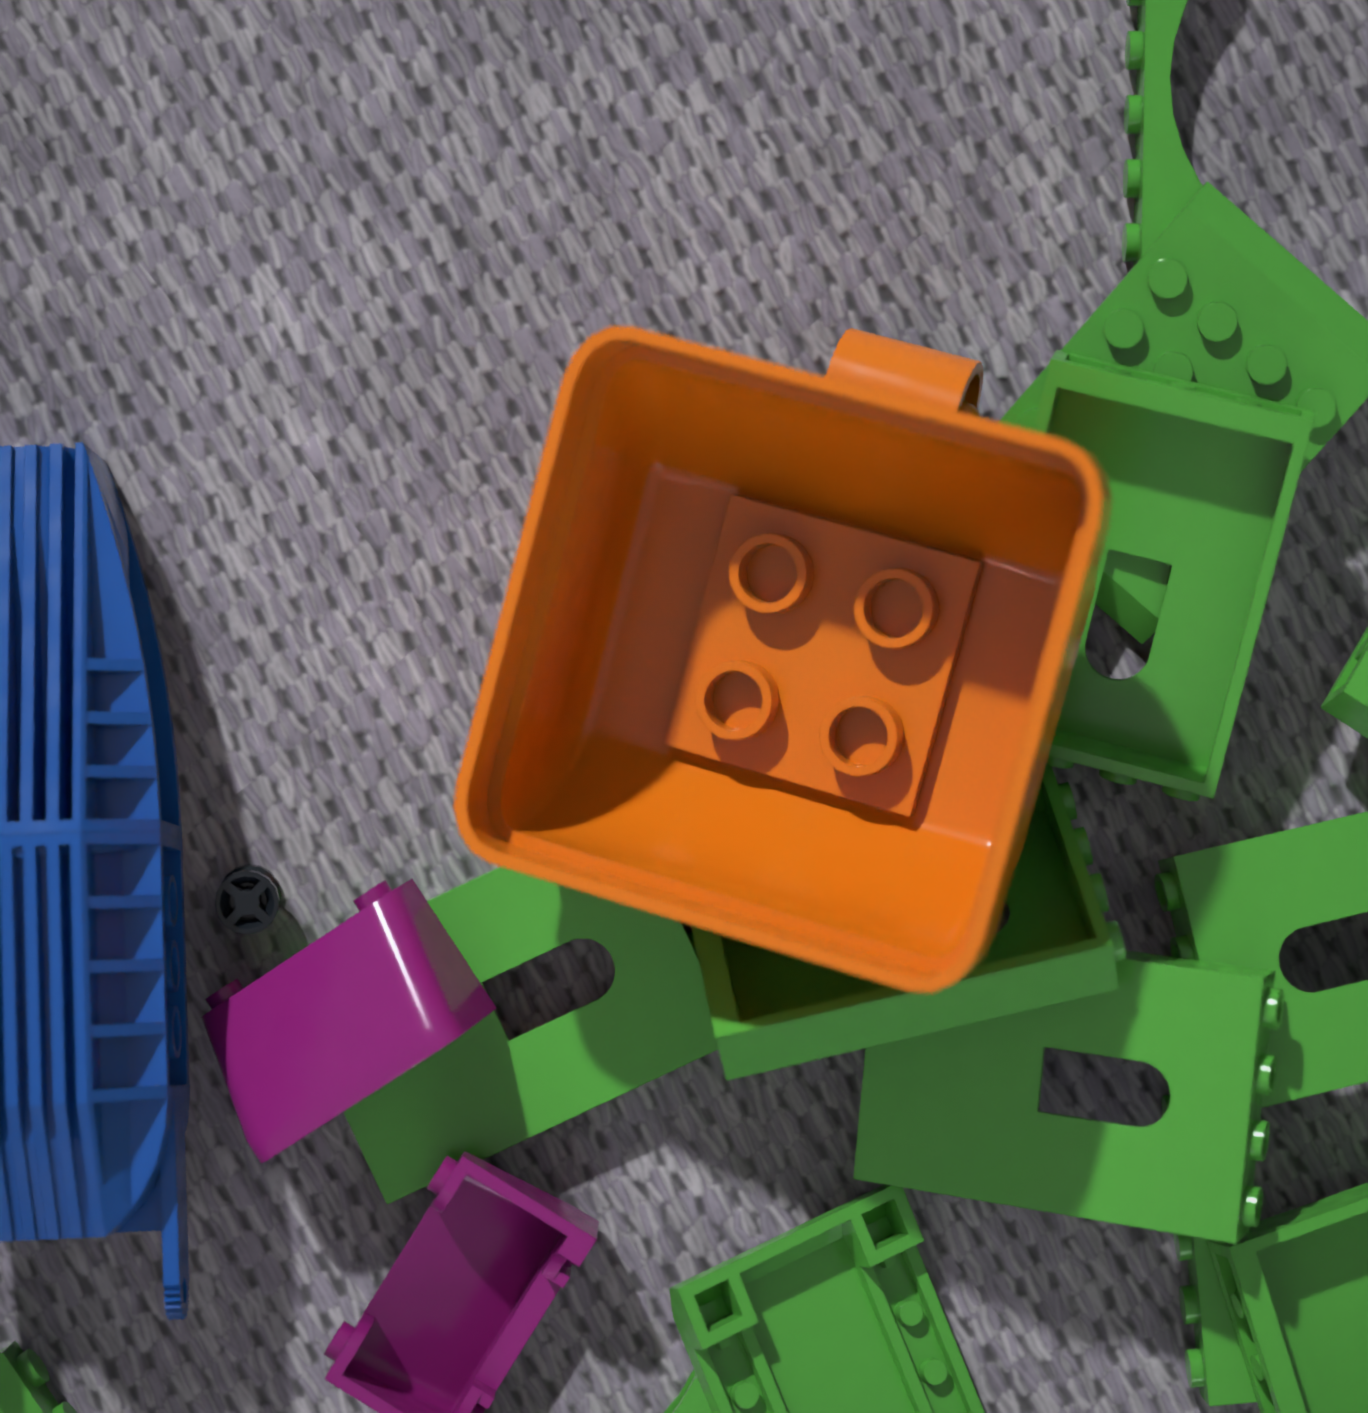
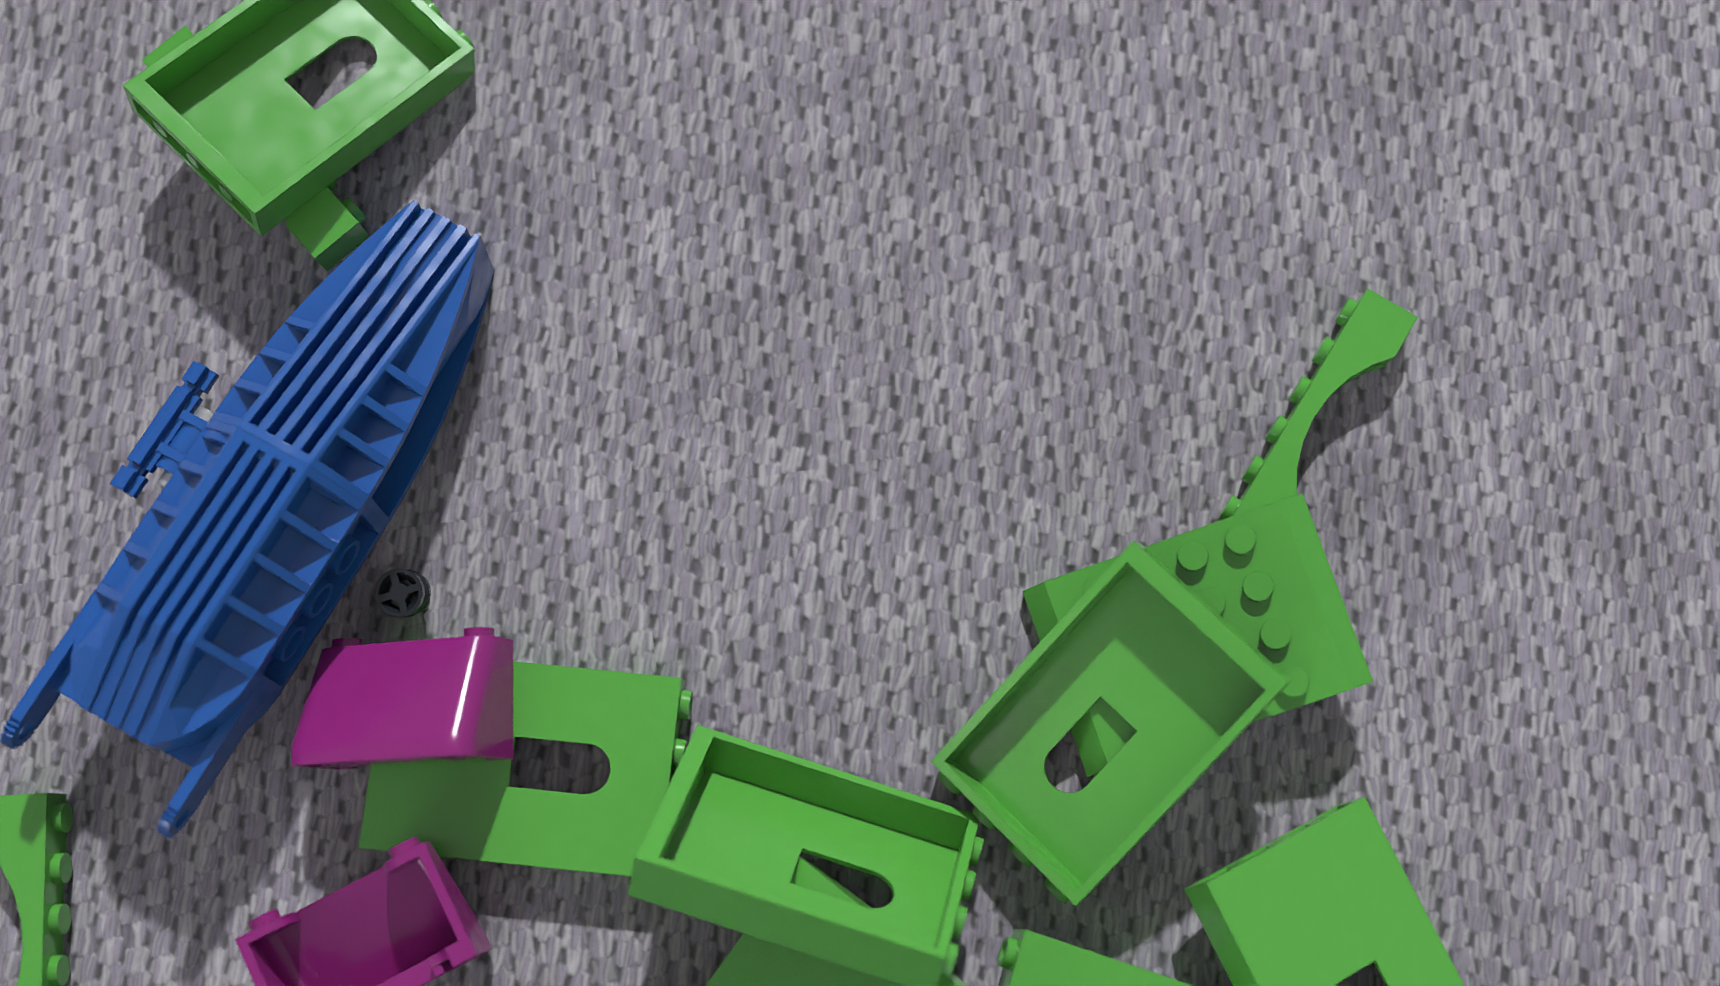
camera: 30 degrees right, 10 degrees down
orange piece [454,326,1112,993] -> none

